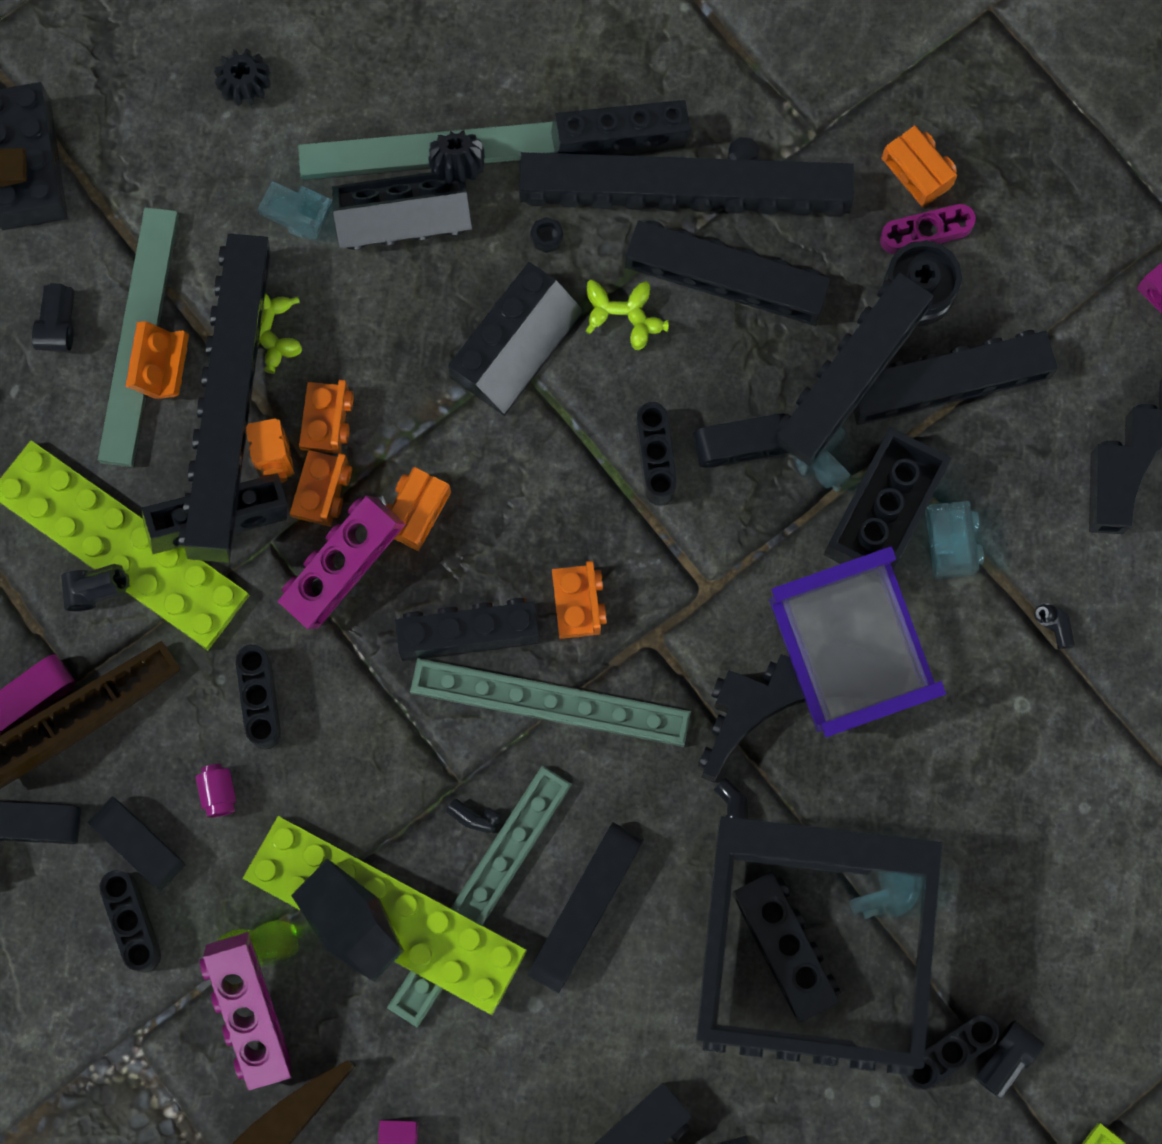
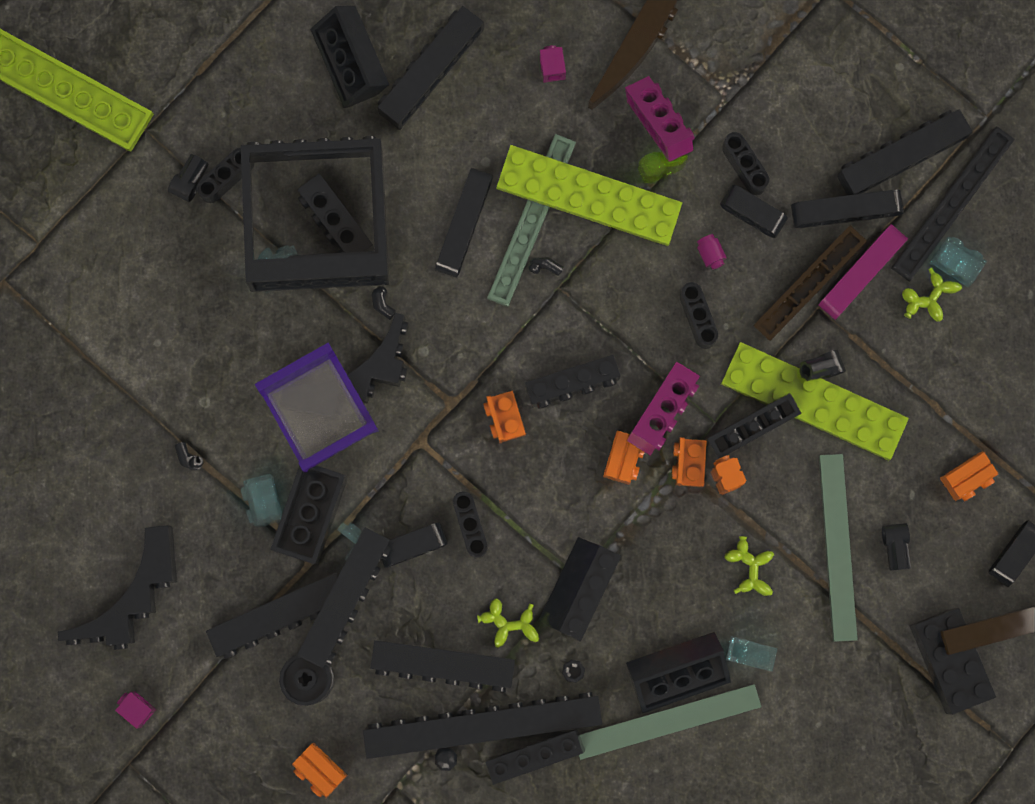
camera: 170 degrees right, 5 degrees up
orange bracket [125,321,189,399] -> none
black brick [179,233,271,563] -> none
black gear [215,48,271,107] -> none
black piece [291,858,404,982] -> none
orange bracket [299,380,354,454] -> none
sand green tile [410,658,691,747] -> none
black gear [428,131,485,184] -> none
magenta beam [880,204,976,254] -> none

